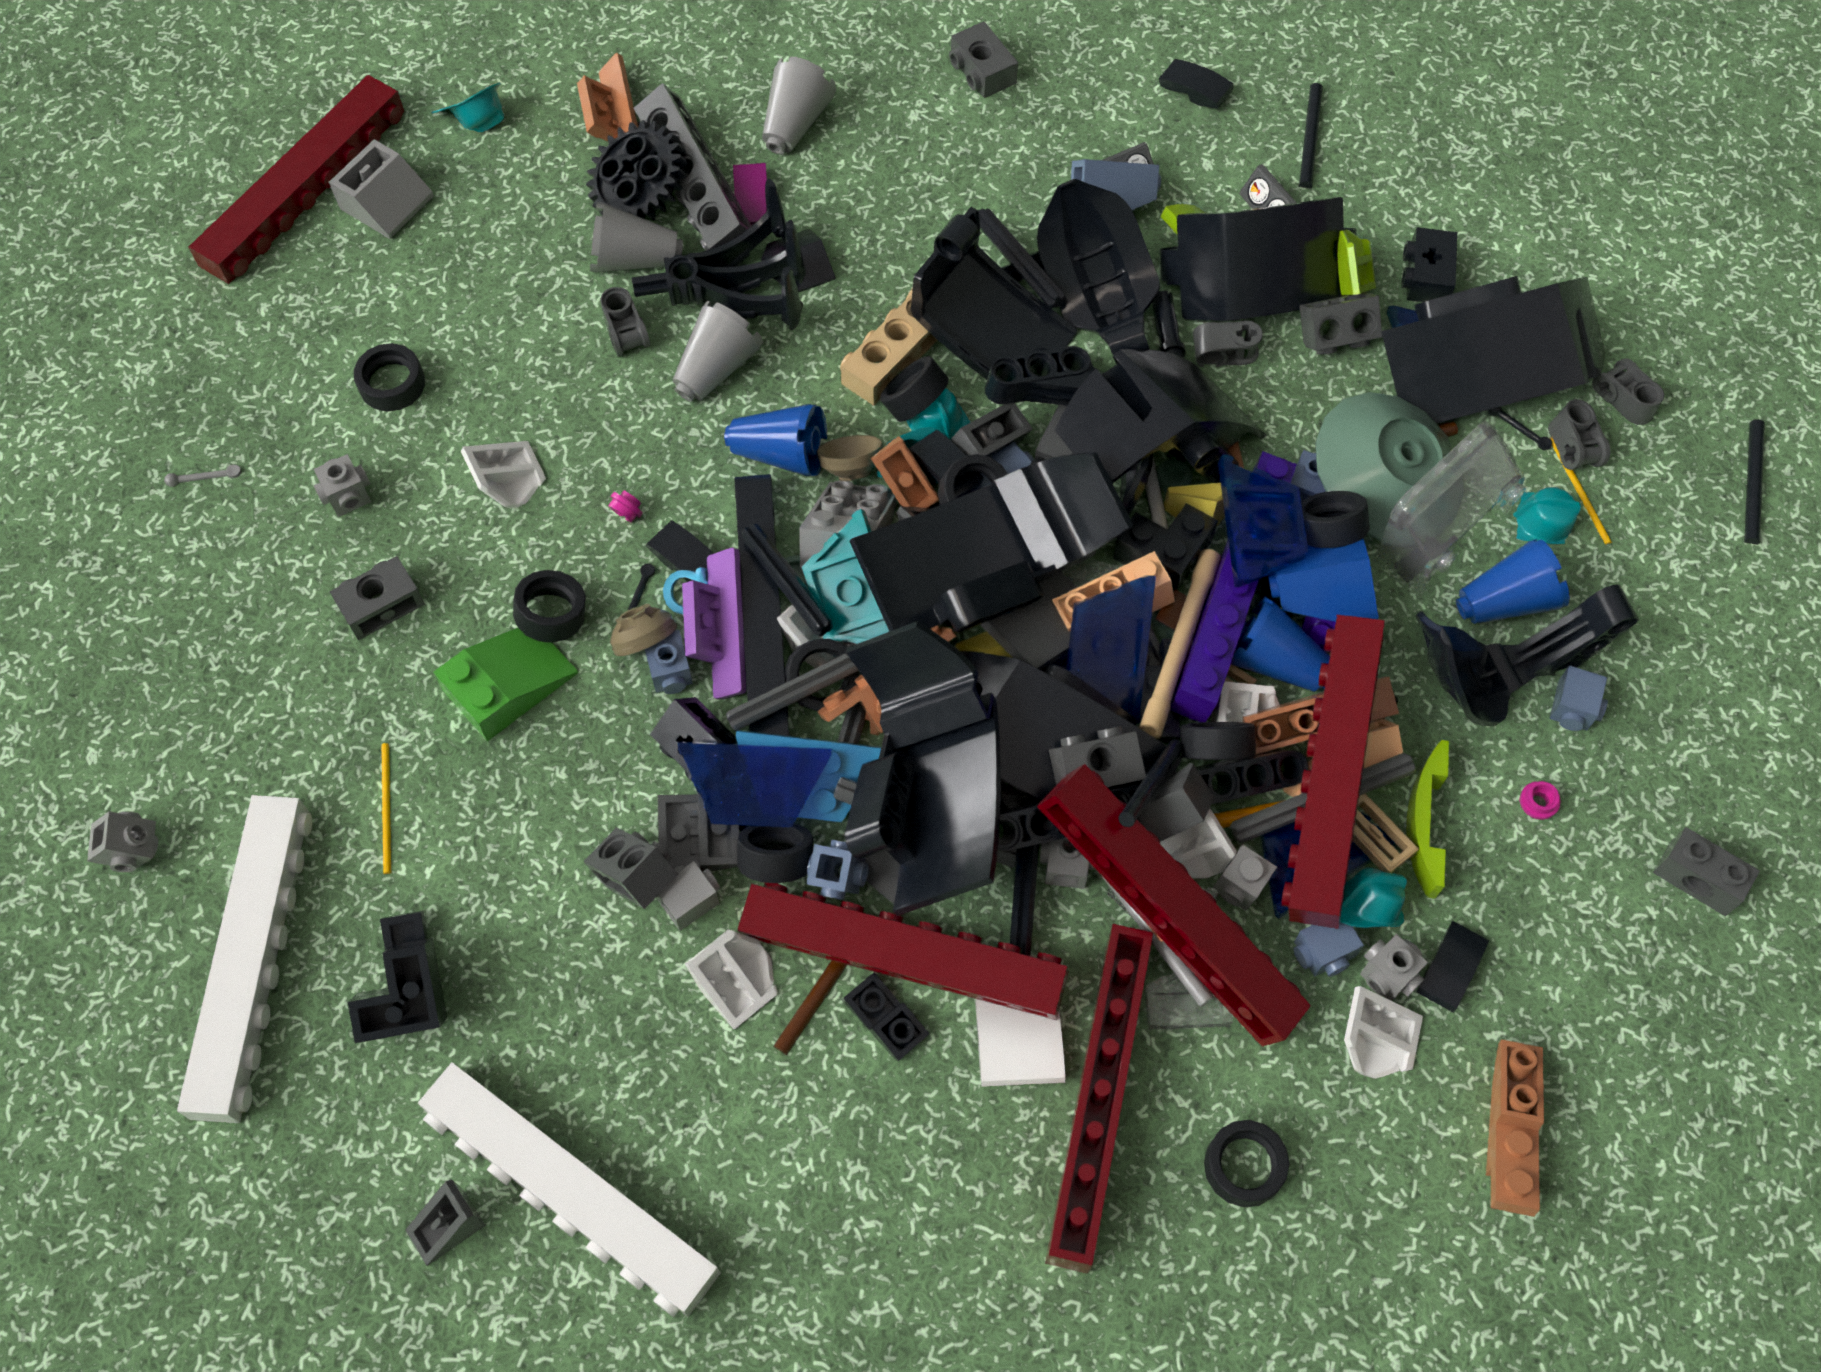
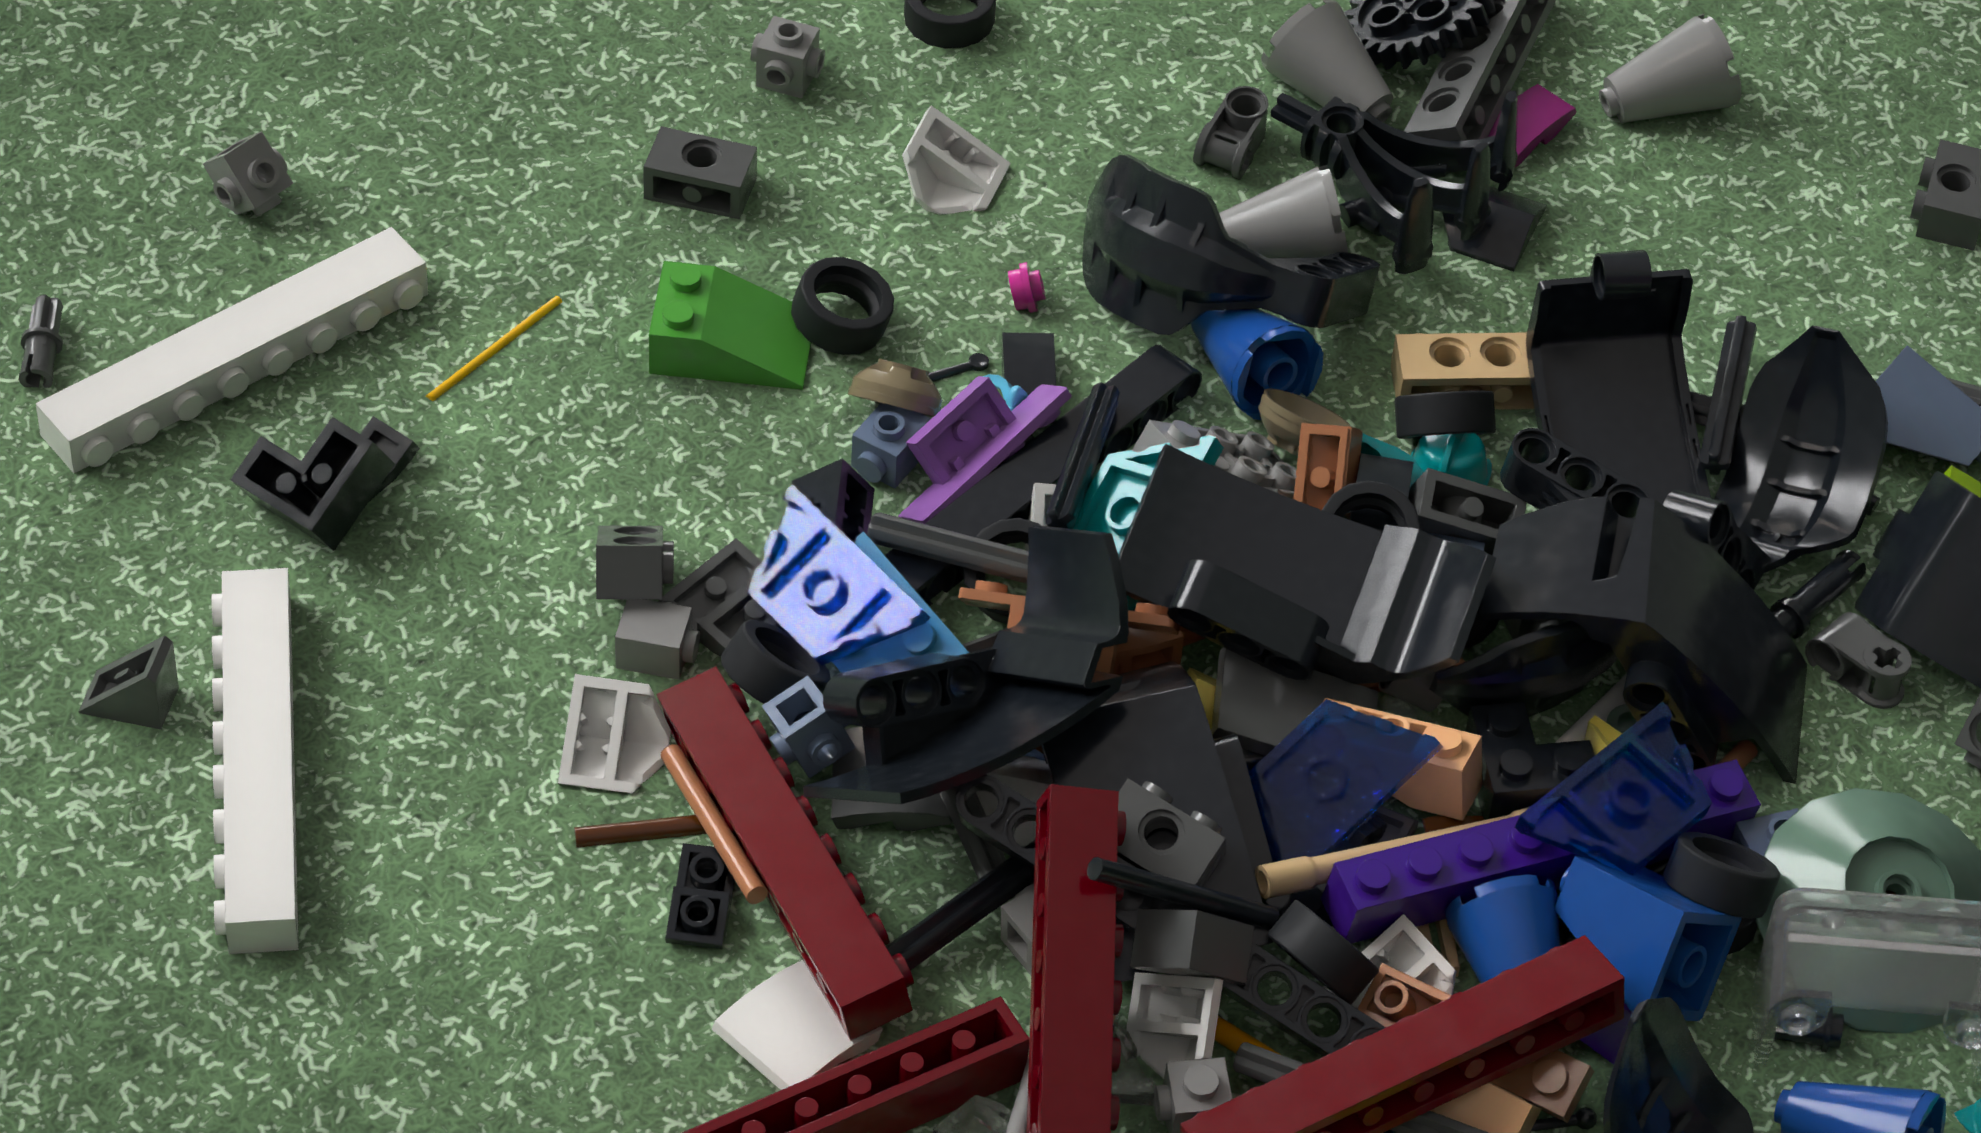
camera: 45 degrees right, 15 degrees down
none -> dark grey axle [18,294,63,388]
none -> nougat bar [661,744,768,904]
none -> black piece [1082,154,1380,335]

